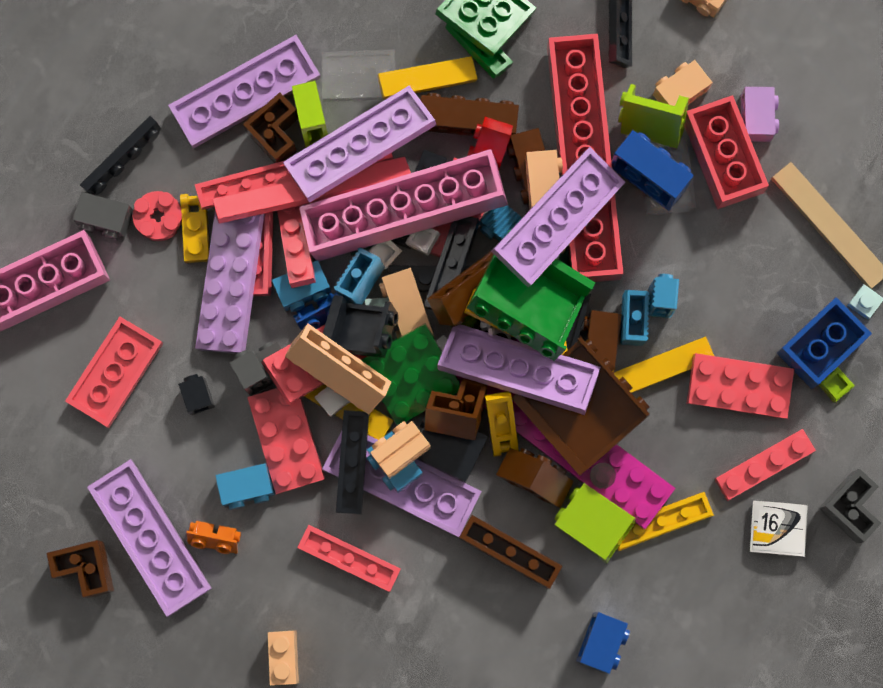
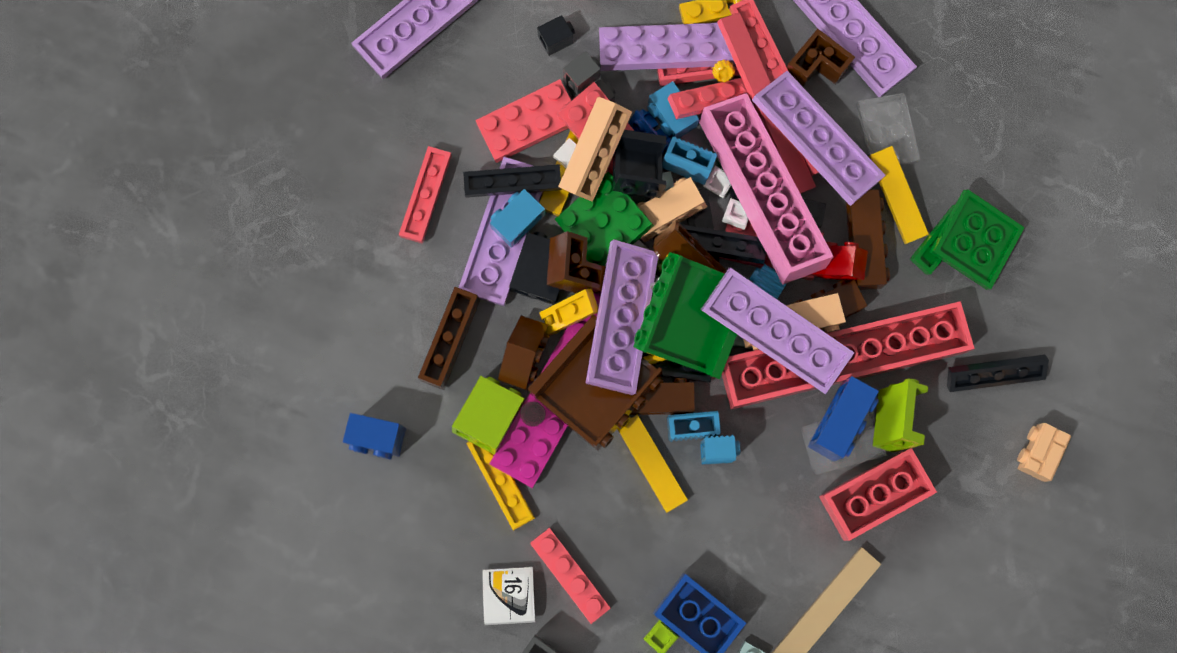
camera: 80 degrees right, 0 degrees up
orange hinge [186,521,241,554] -> none
dark azure brick [215,463,275,510] -> none
light nougat brick [268,631,299,686] -> none
lime slope [292,81,328,148] -> none
light nougat brick [370,421,431,479] -> none
light nougat brick [653,60,713,106] -> none
coral plate [686,353,794,419] -> none
lavender brick [741,87,779,142] -> none
none -> yellow piece [712,59,735,83]

